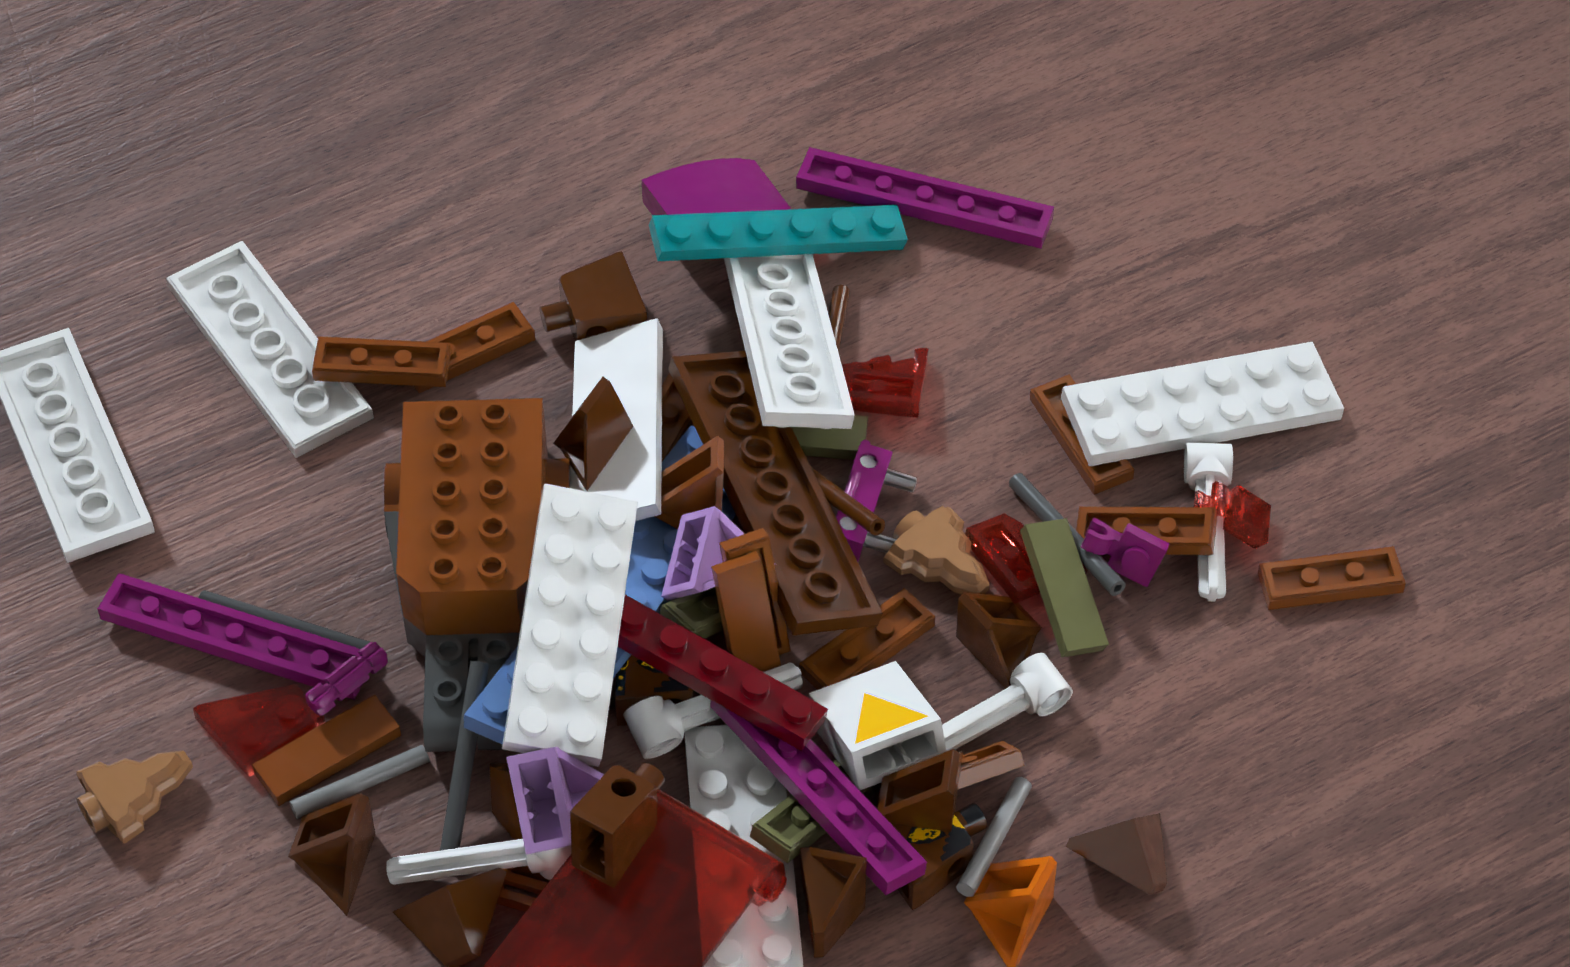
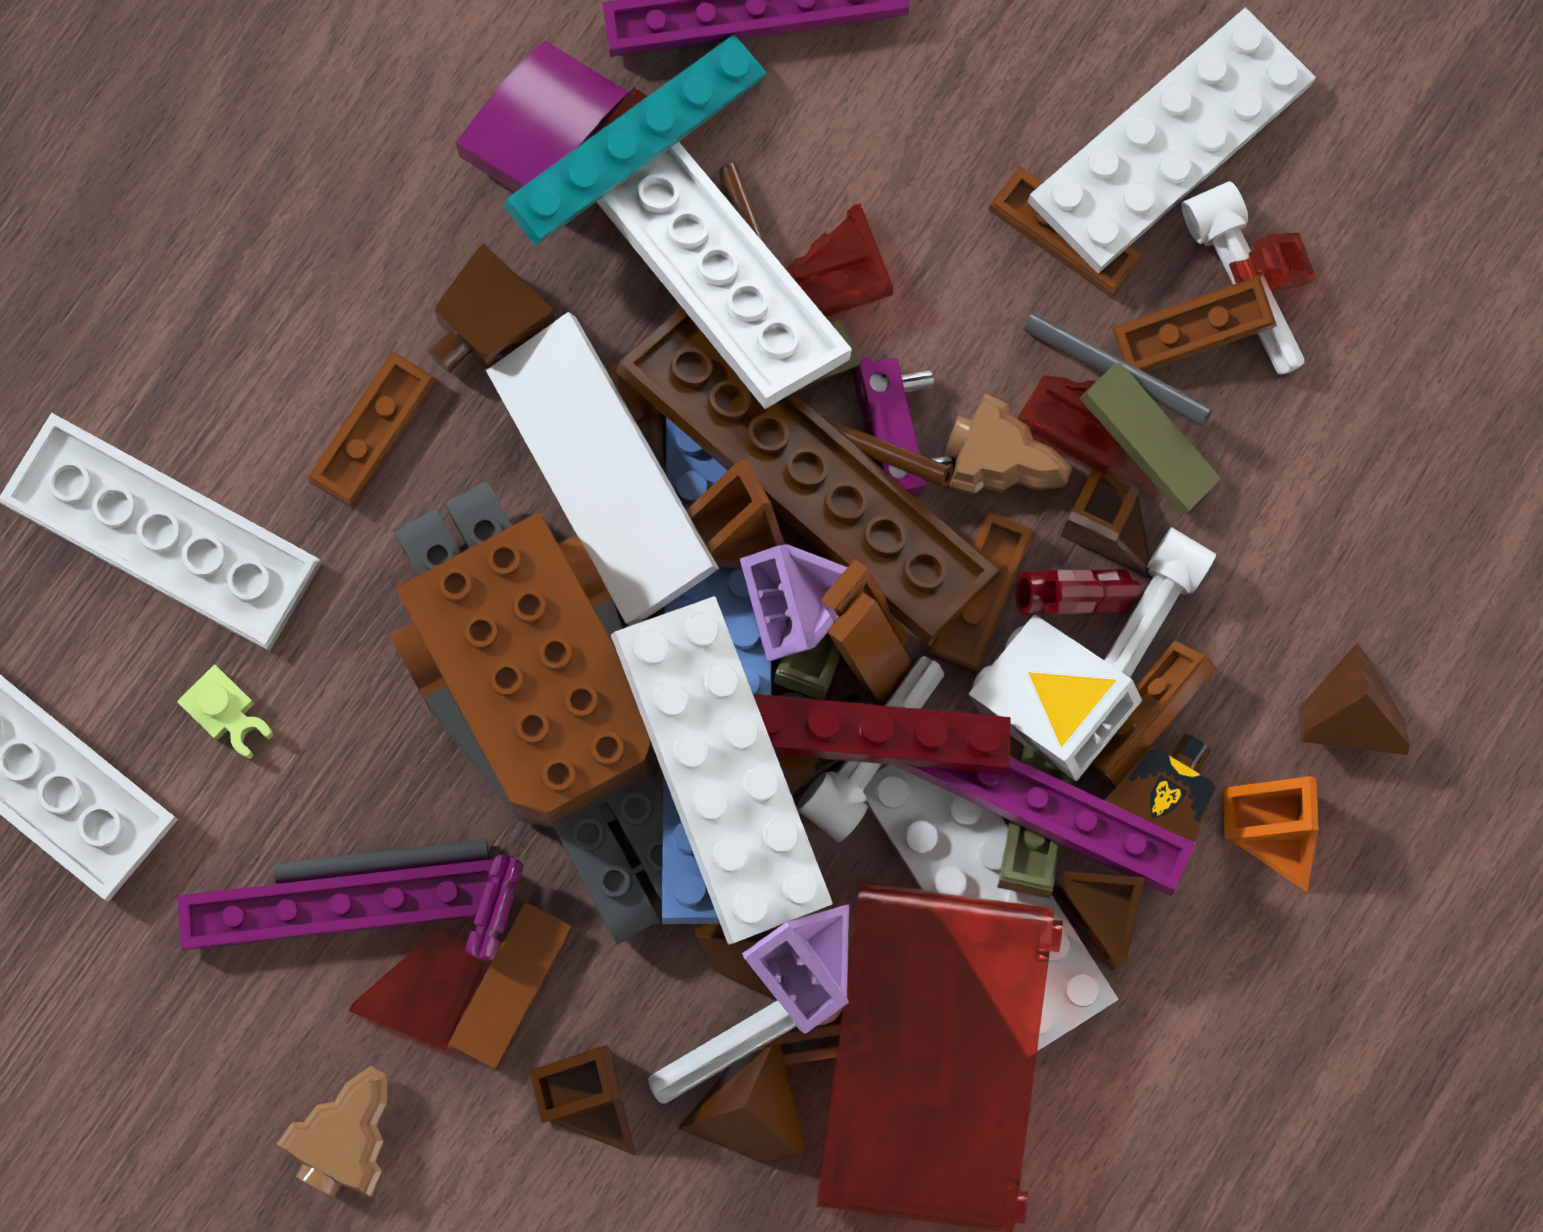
camera: 30 degrees left, 25 degrees up
light grey piece [289,745,430,819] -> none
dark orange tile [312,336,451,387] -> none
dark grey piece [440,661,489,851] -> none
reddish brown slope [553,376,633,491] -> none
reddish brown torso [570,763,665,888] -> none
reddish brown slope [877,749,963,832] -> none
light grey bar [956,777,1032,897] -> none
magenta plate [1080,518,1169,587] -> none
dark orange tile [1258,546,1406,610] -> none
none -> yellowish green plate [177,664,273,760]
none -> dark red rock [1015,569,1143,615]

